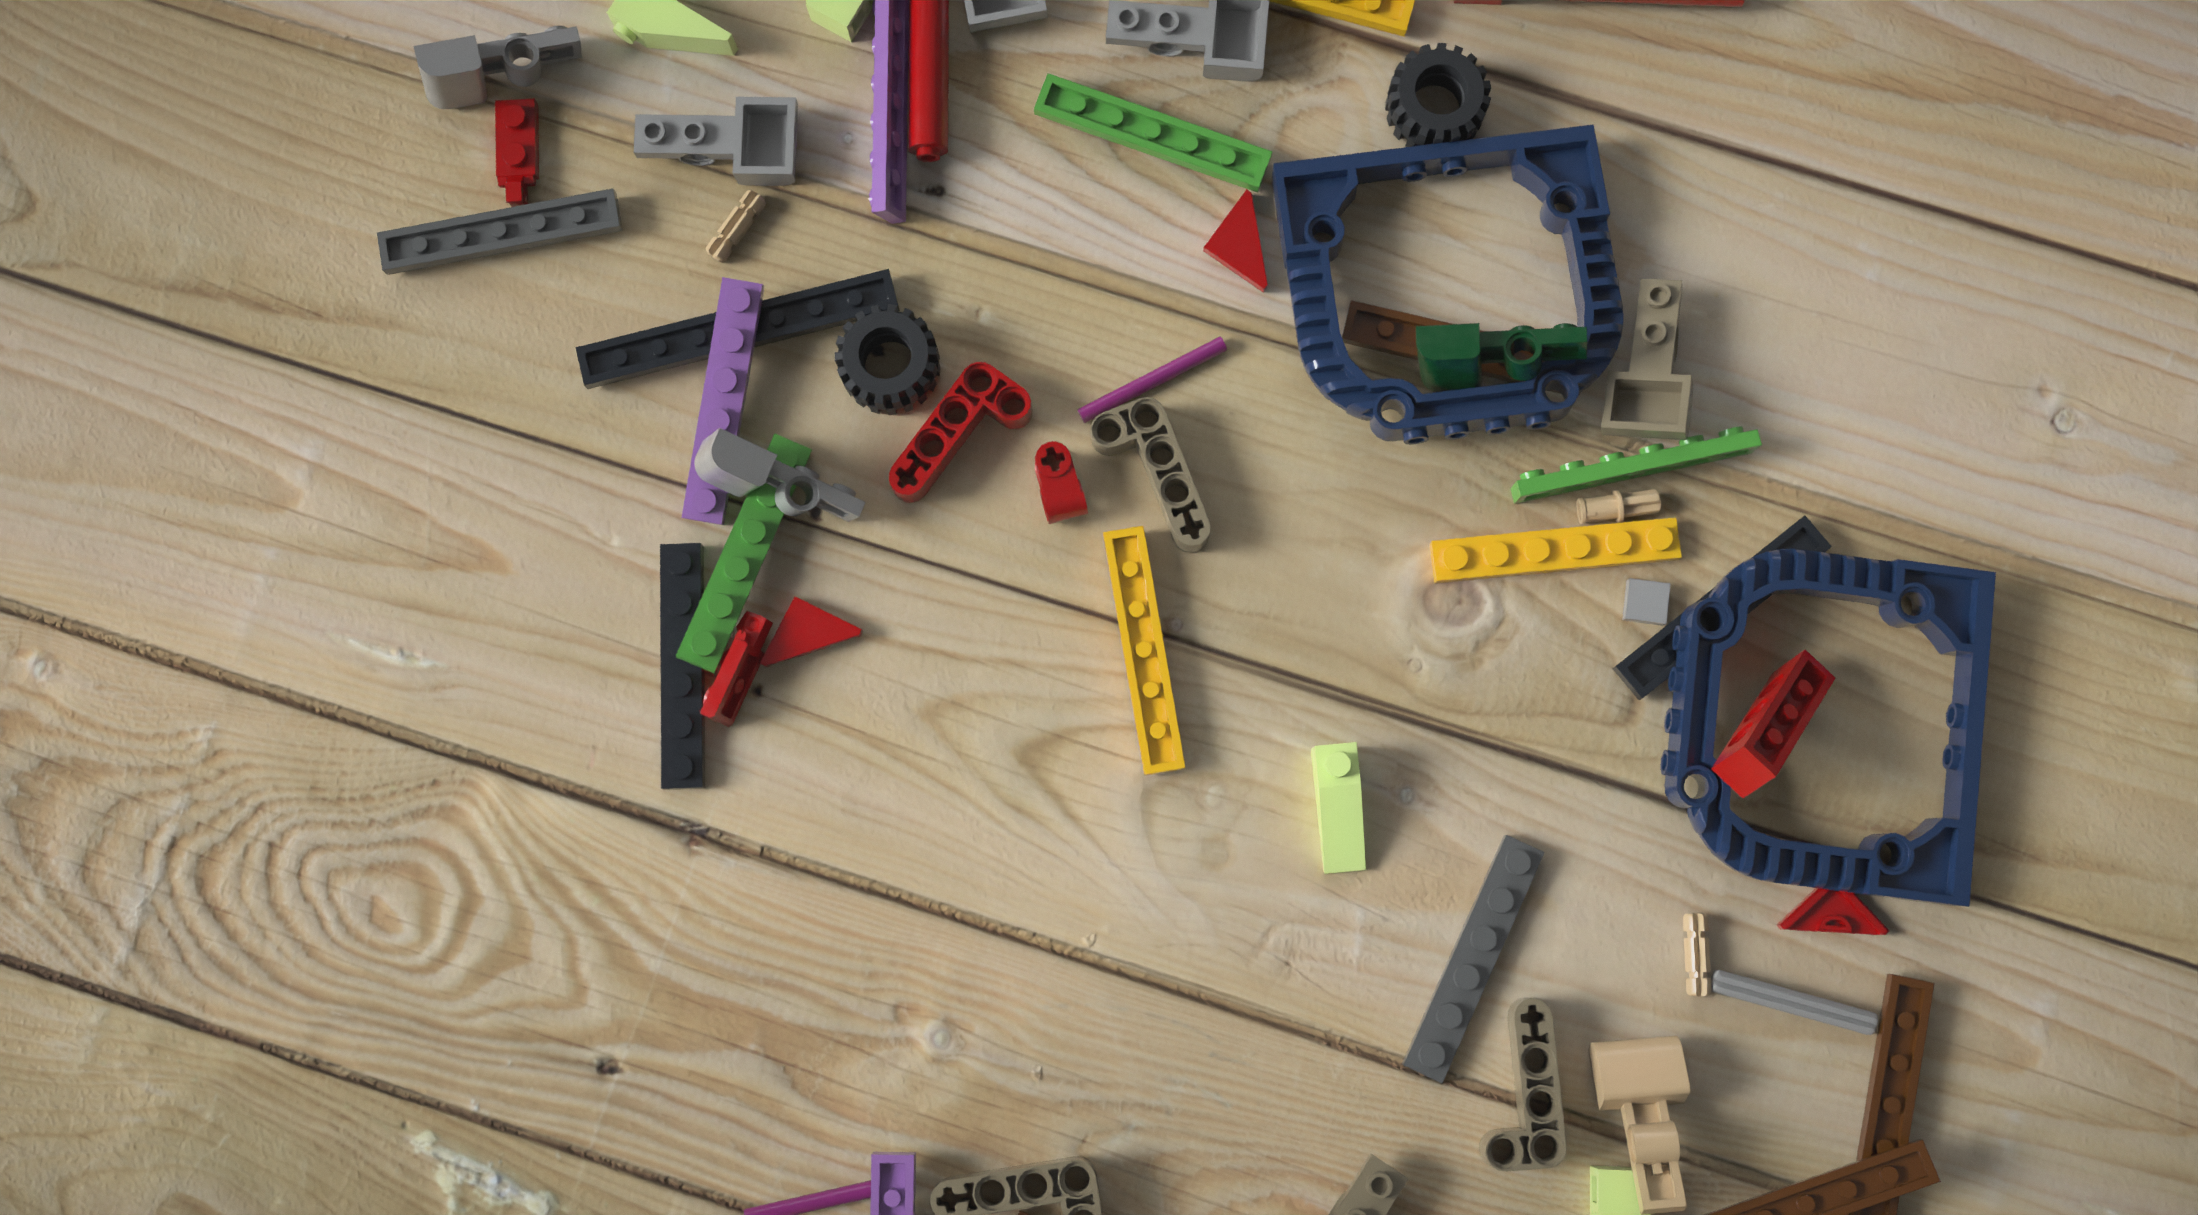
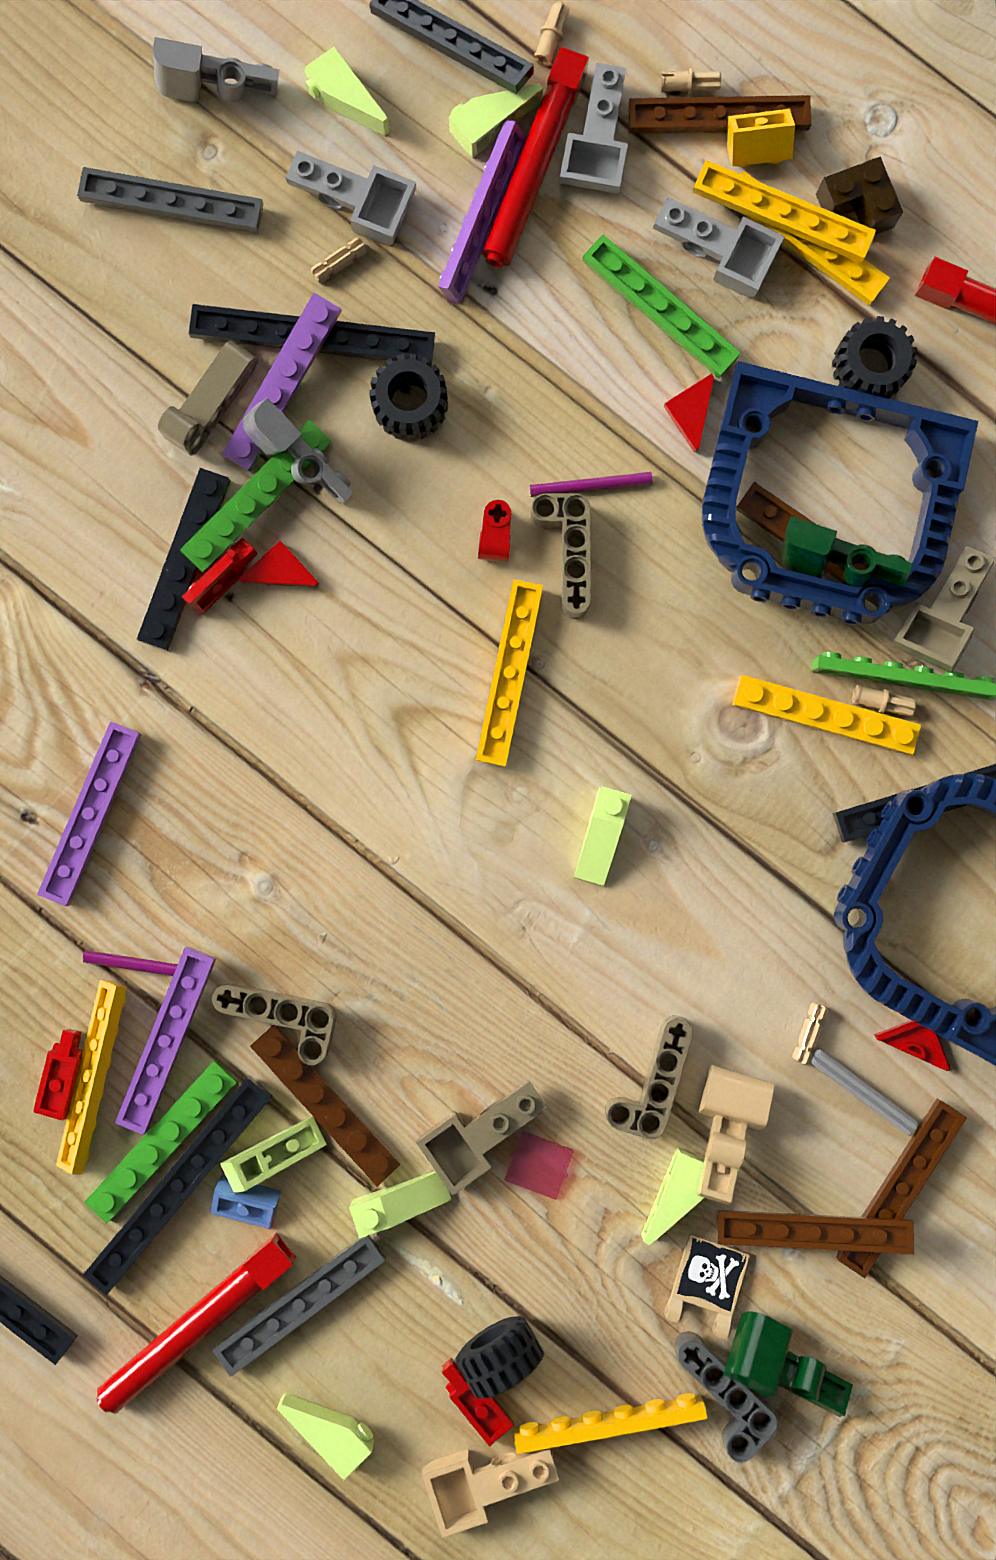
camera: 15 degrees right, 5 degrees up
red hinge [495,98,539,207] -> none
red beam [889,362,1033,503] -> none
dark grey plate [1402,835,1545,1083] -> none
light grey tile [1622,578,1670,626] -> none
red brick [1711,649,1836,798] -> none
none -> medium lavender plate [37,721,142,906]
none -> dark tan beam [158,340,258,456]

